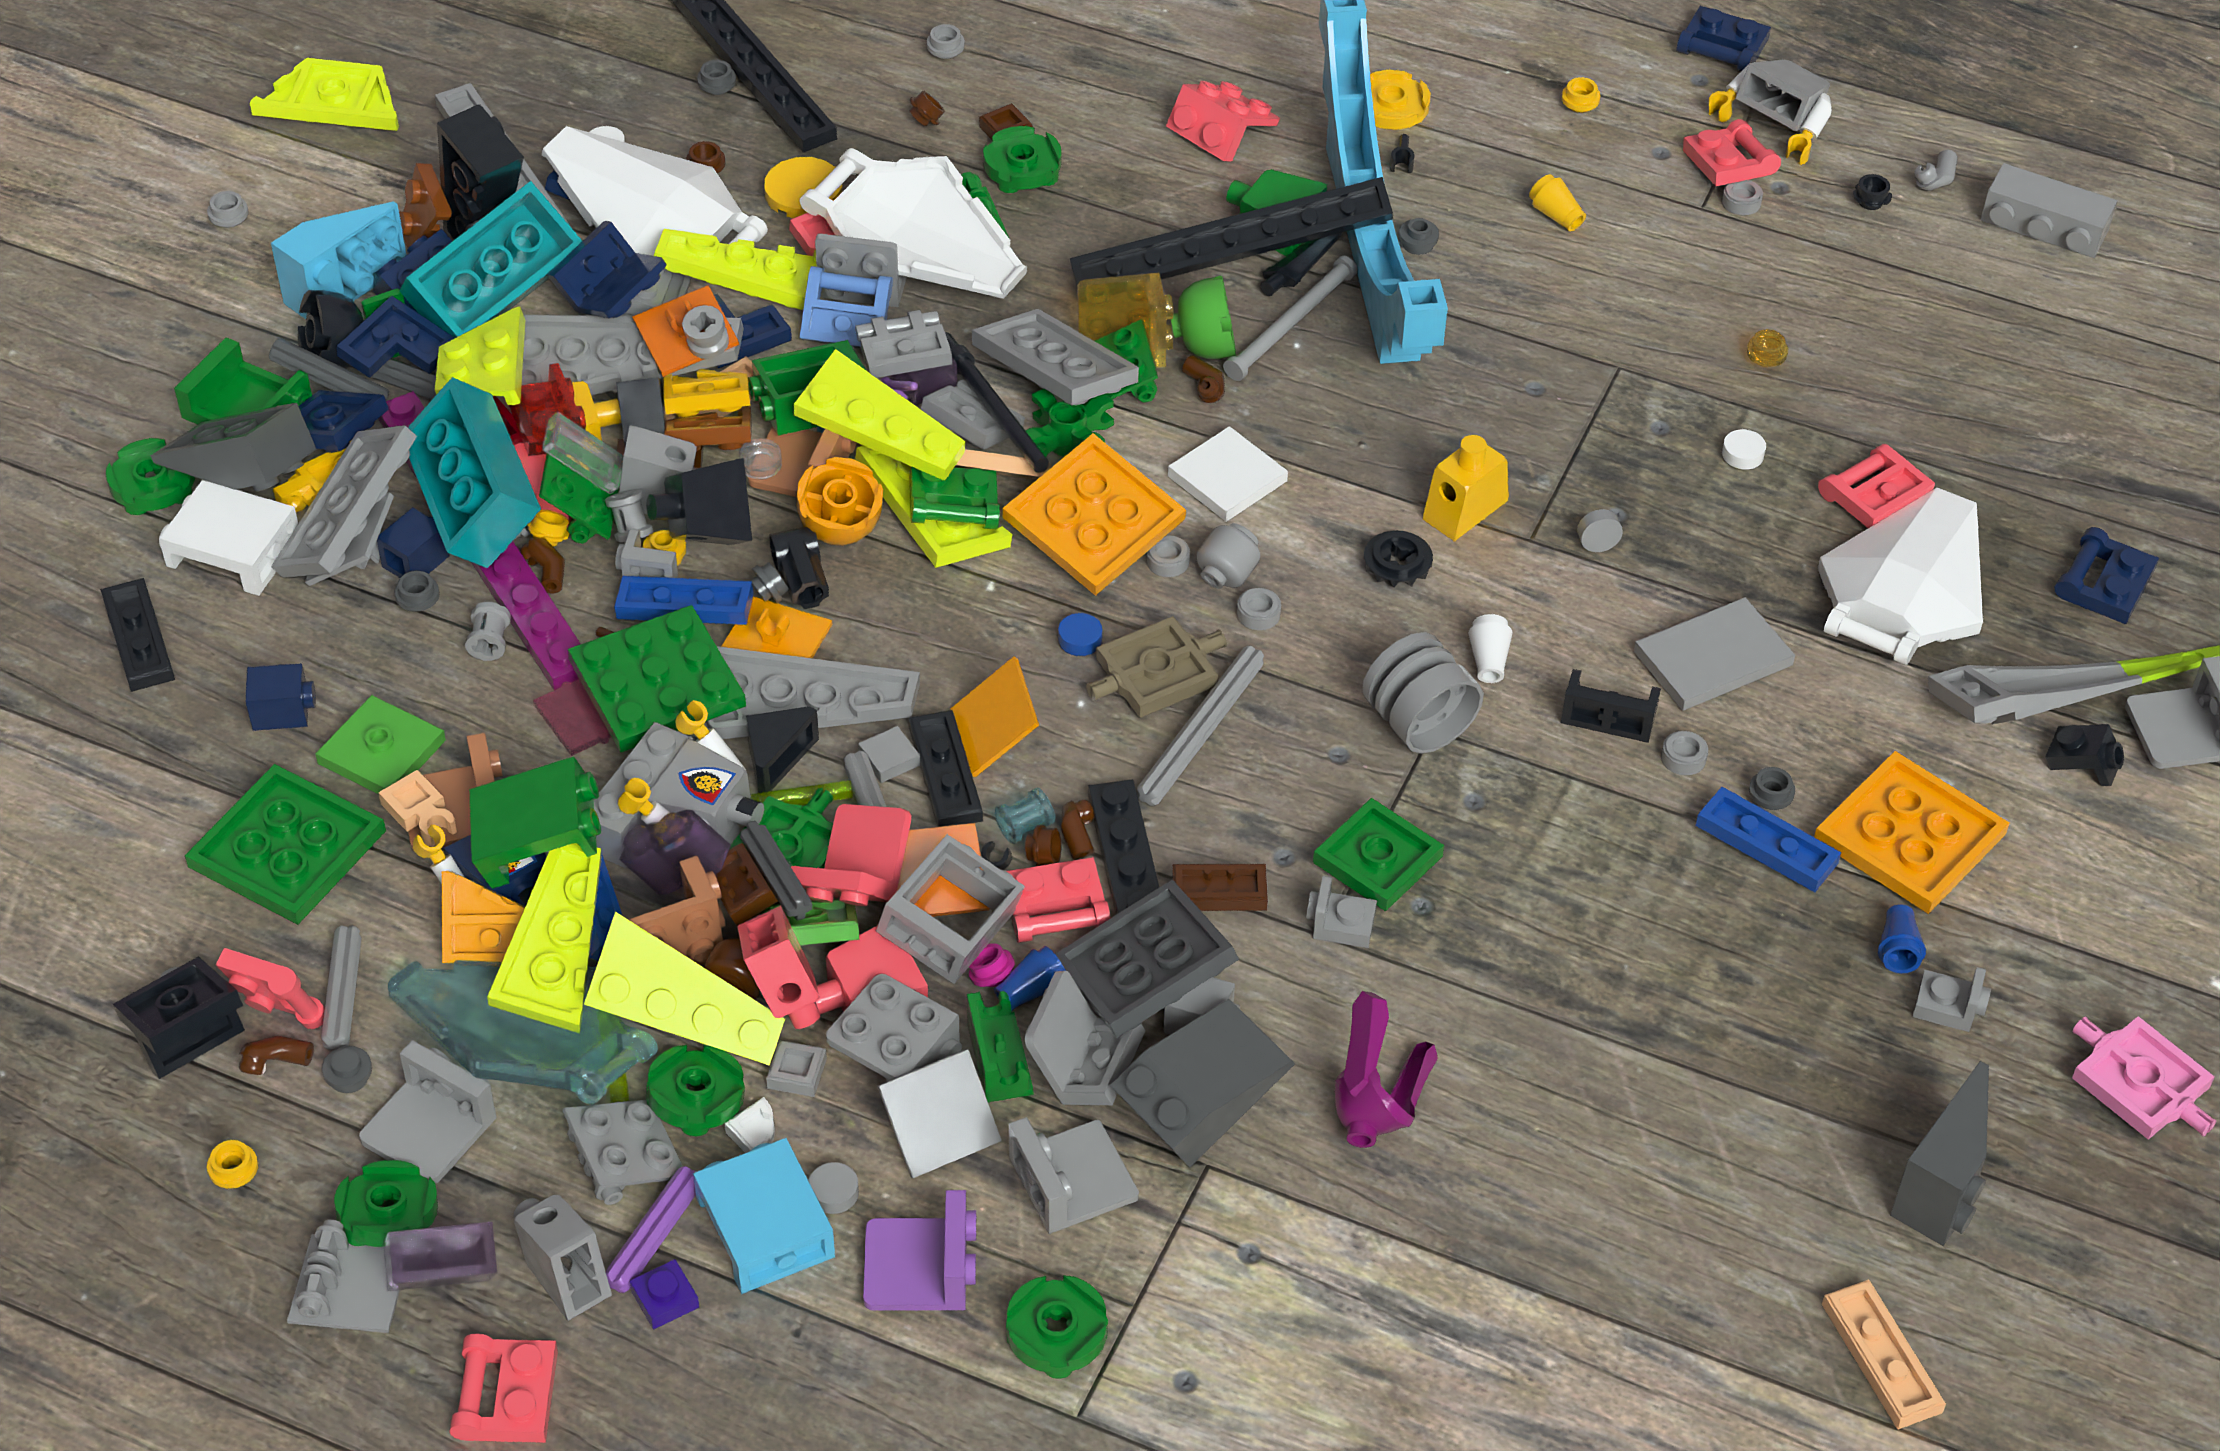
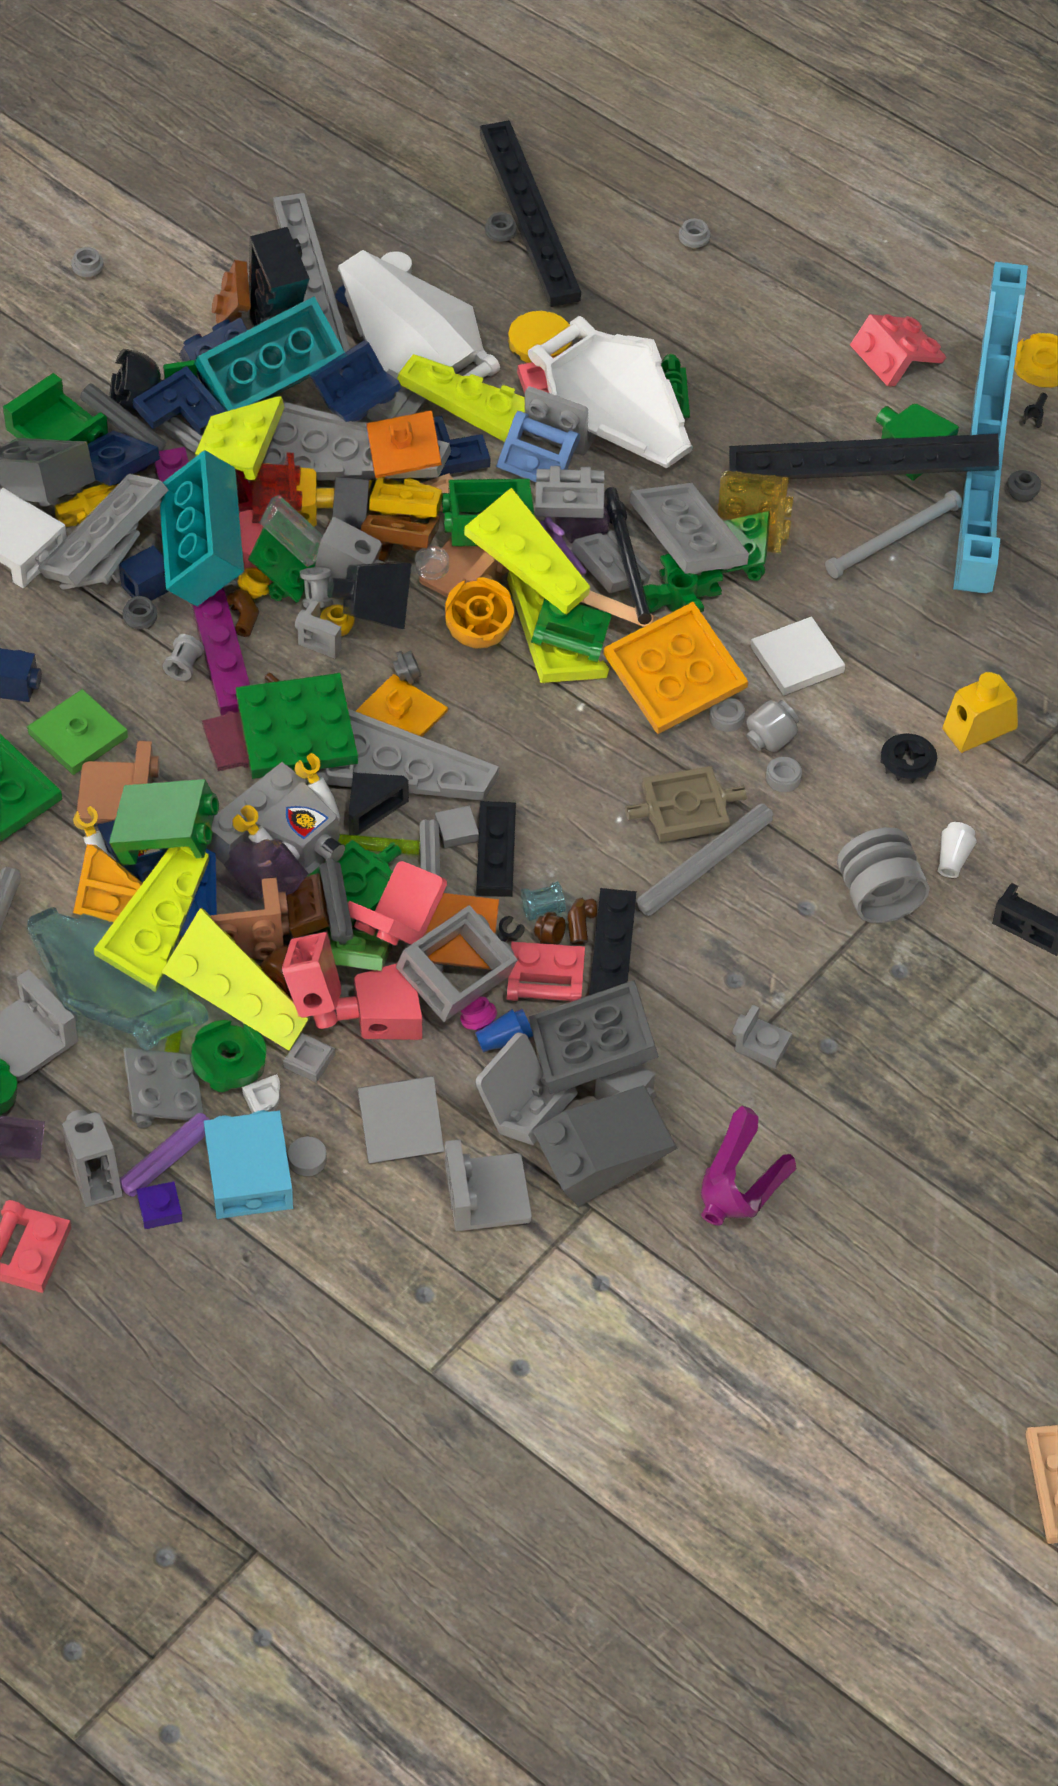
camera: 15 degrees right, 5 degrees up
neon yellow wing [250,58,399,131] -> none
medium azure slope [271,201,406,319] -> none
light nougat plate [378,770,457,847] -> none
blue plate [614,576,754,625] -> none
light grey wheel [682,305,729,359] -> none
reddish brown plate [686,141,726,174] -> none
black piece [769,527,829,609] -> none
light grey bracket [826,974,962,1081] -> none
medium lavender bracket [863,1190,977,1310] -> none
reddish brown plate [909,90,945,126] -> none
light orange piece [950,656,1039,777] -> none
green hinge [967,991,1034,1103] -> none
reddish brown tile [979,103,1033,140] -> none
green plate [983,126,1062,193] -> none
green plate [1006,1275,1108,1379] -> none
blue tile [1058,613,1102,656] -> none
bright green cylinder [1170,276,1236,359] -> none
reddish brown plate [1172,864,1268,911] -> none
reddish brown arm [1182,355,1225,403] -> none
black bar [1261,233,1342,296] -> none
green plate [1313,798,1444,911] -> none

